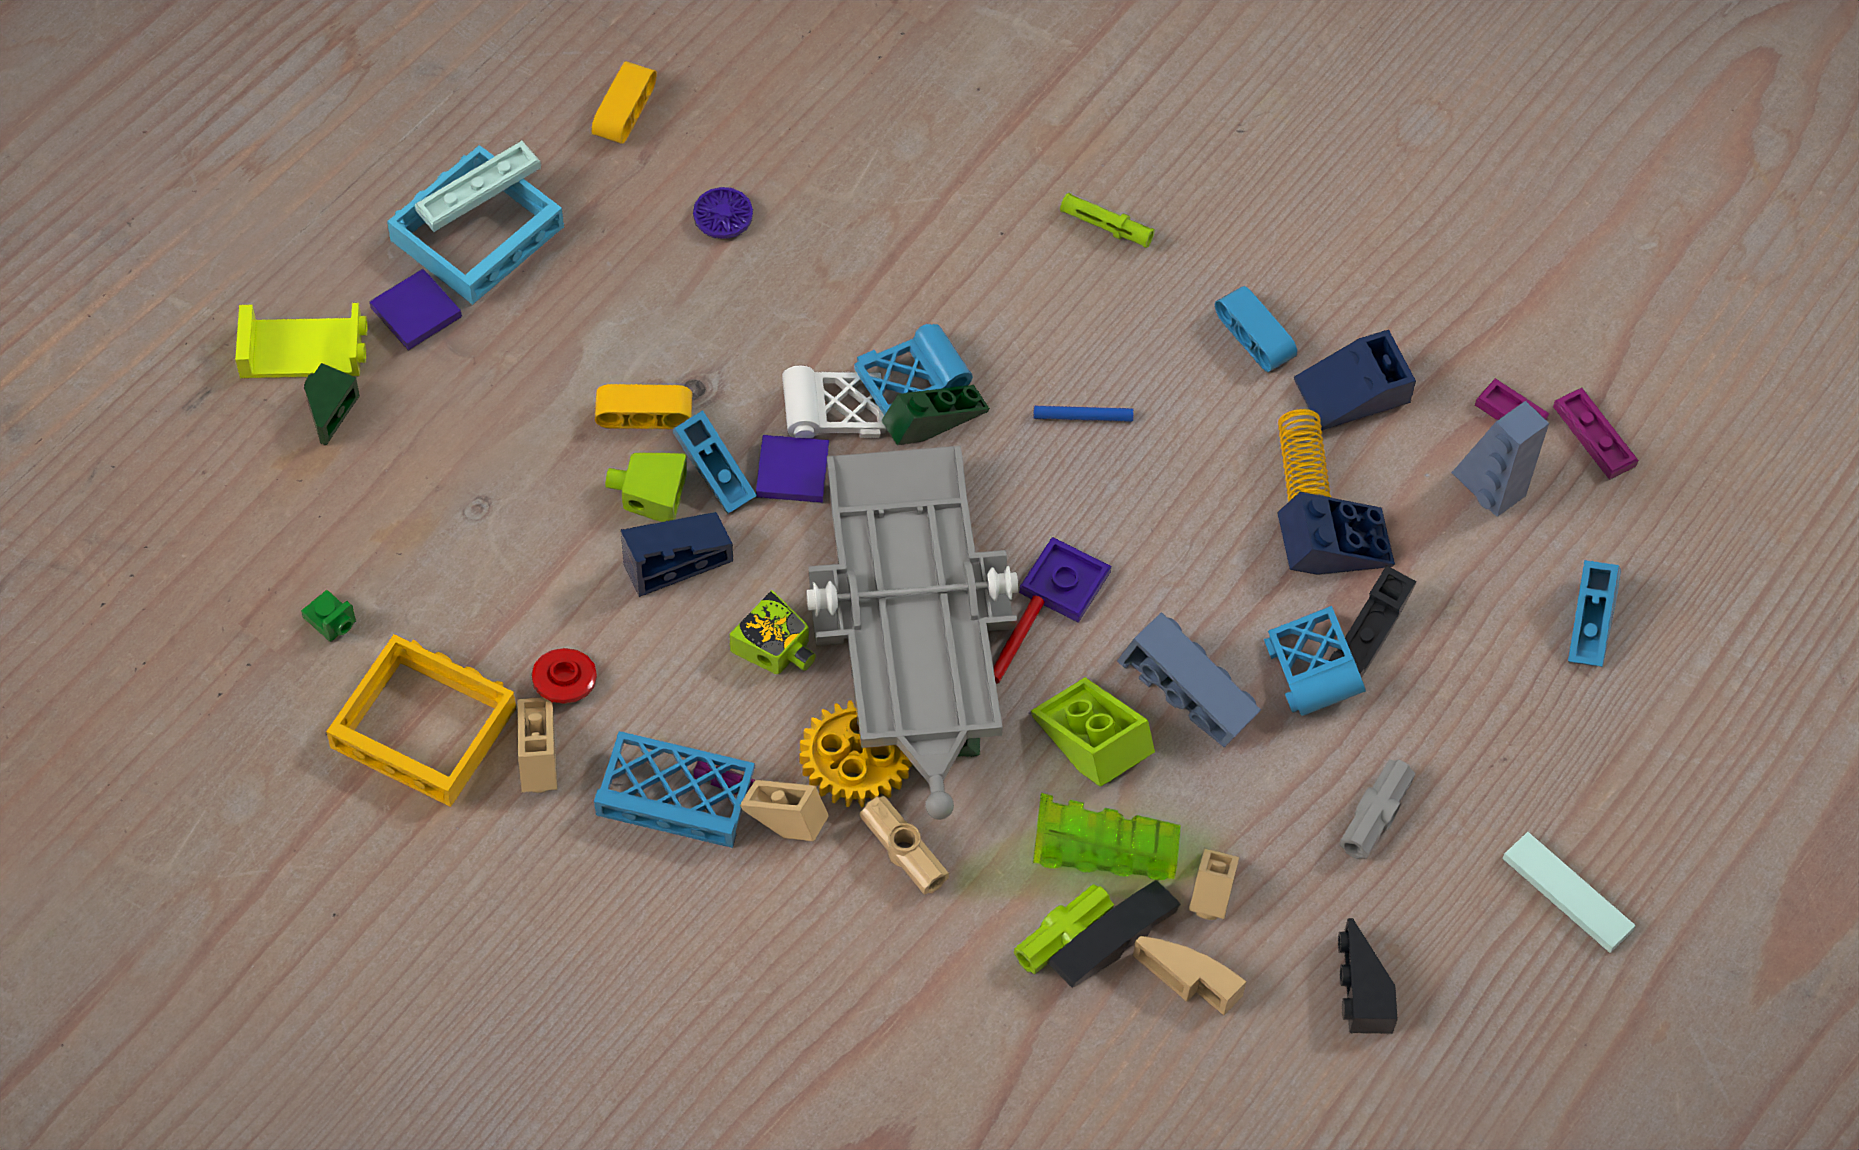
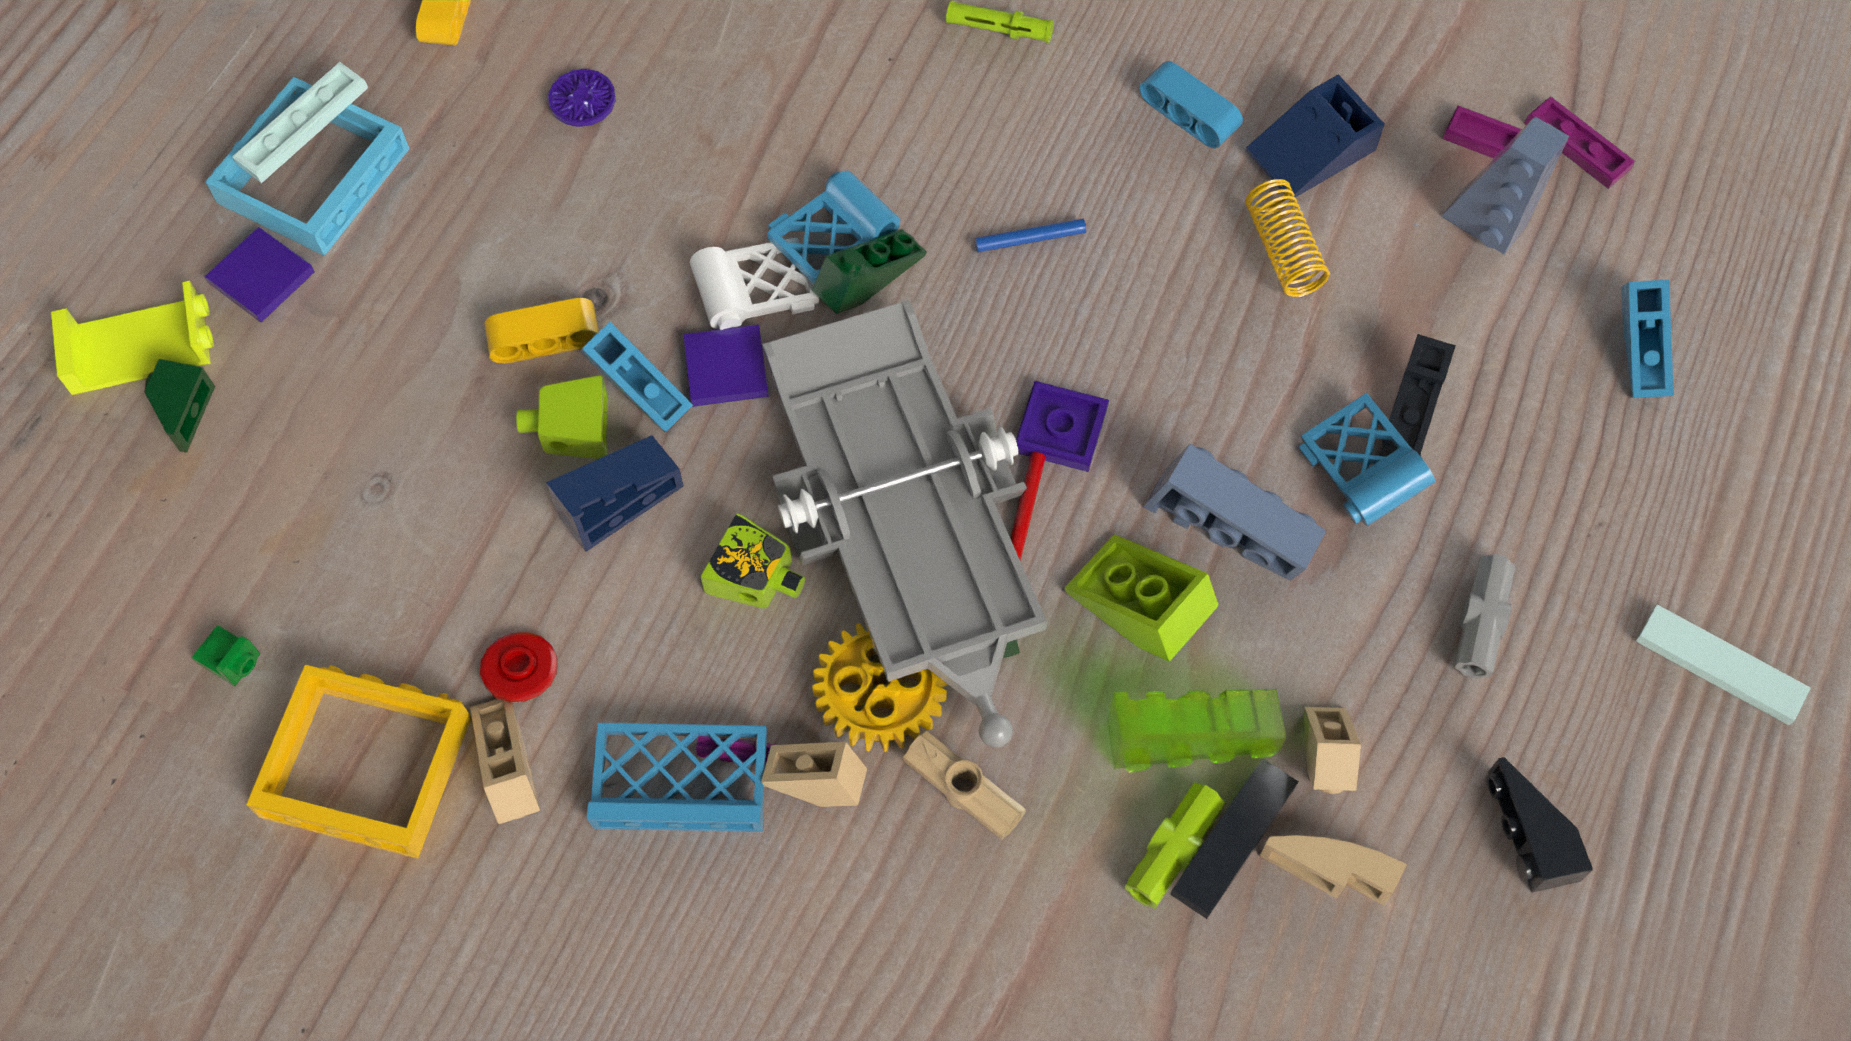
camera: 10 degrees left, 5 degrees up
dark blue slope [1277,492,1395,575] -> none

